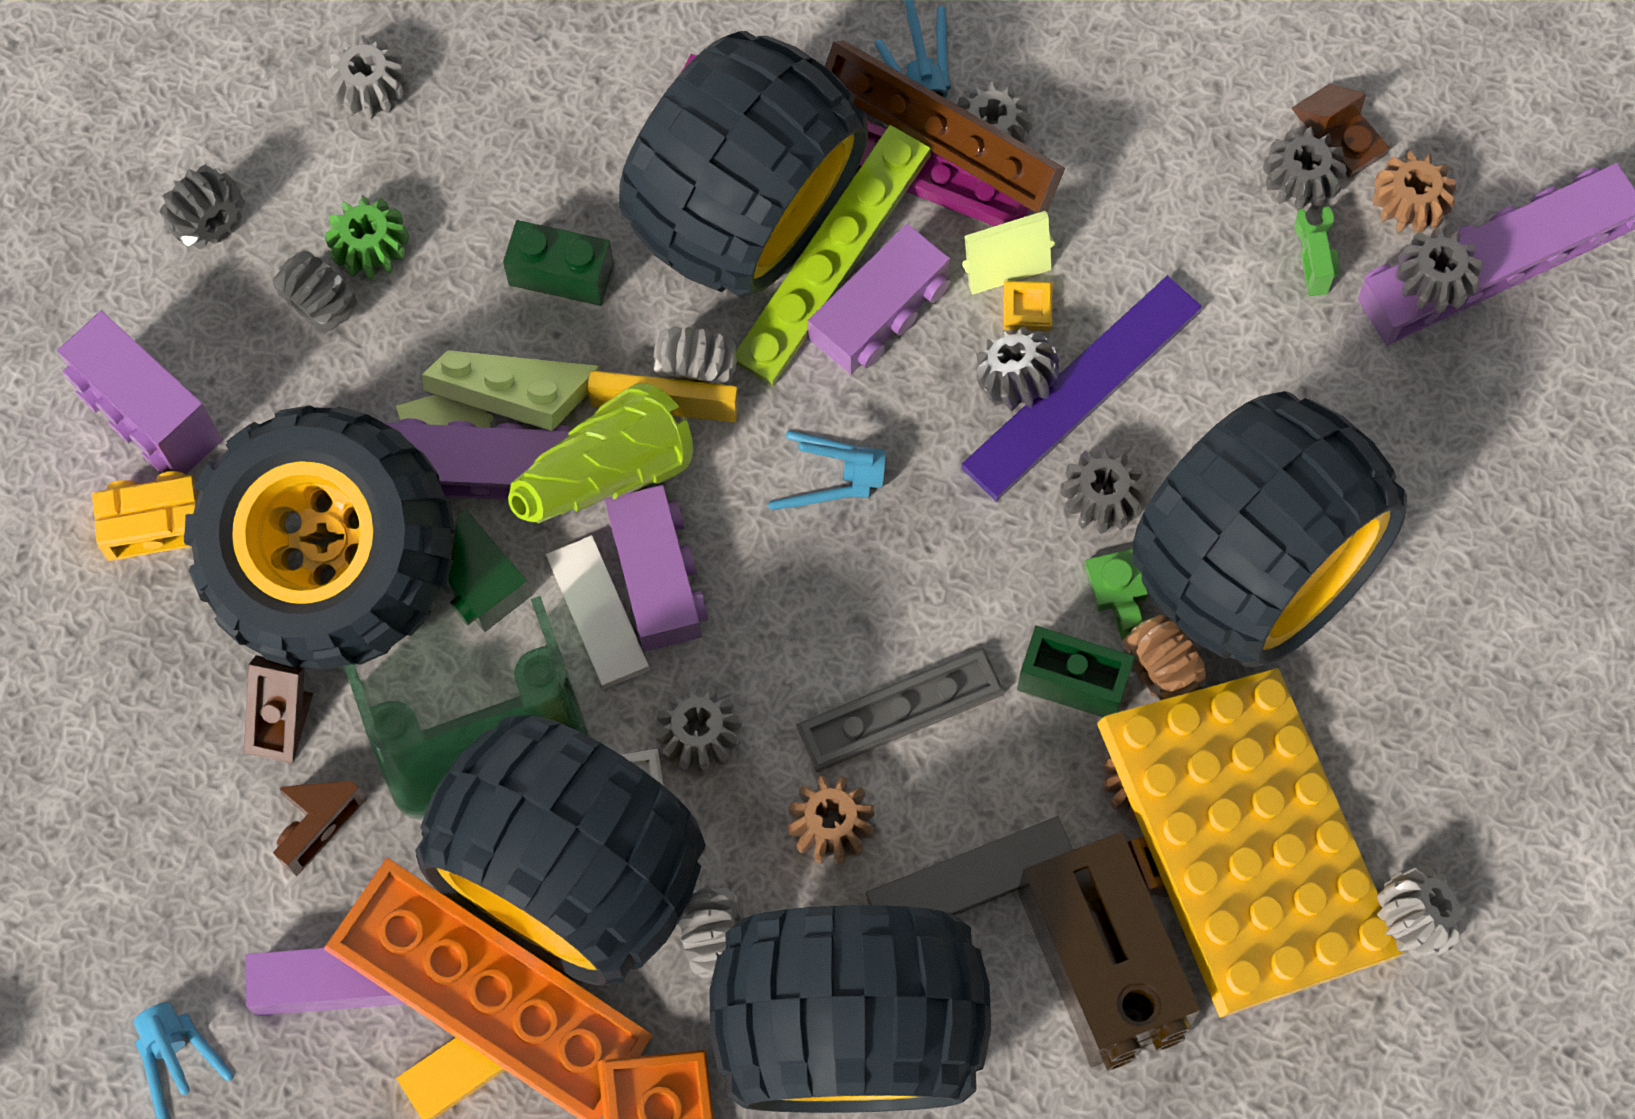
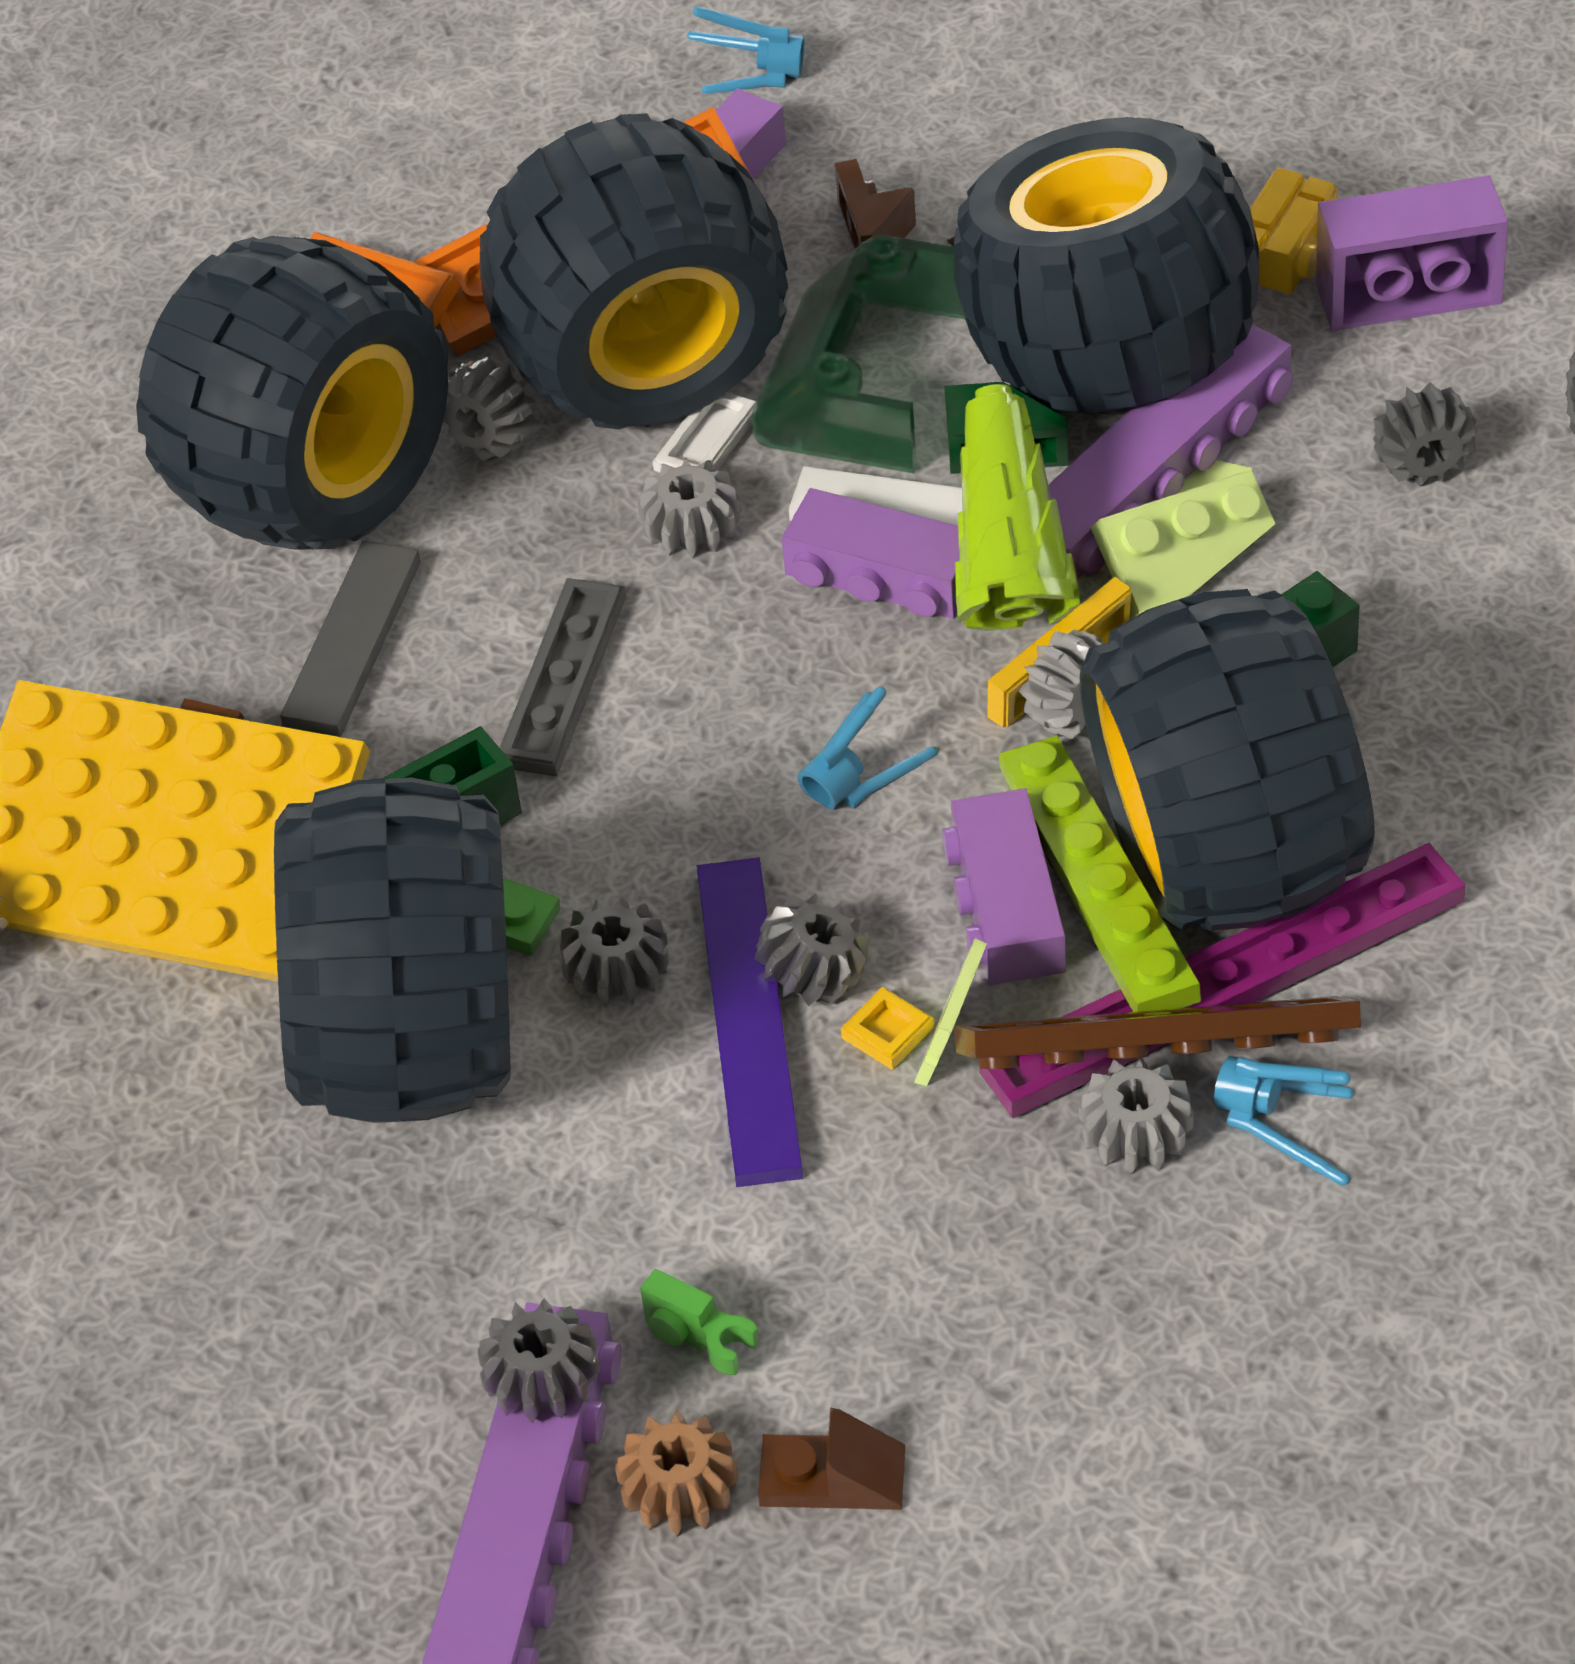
camera: 130 degrees right, 20 degrees down
bright green gear [325,195,409,280] -> none
medium nougat gear [787,775,875,865] -> none
dark brown brick [1018,831,1200,1071] -> none
flat silver gear [1263,127,1346,211] -> none

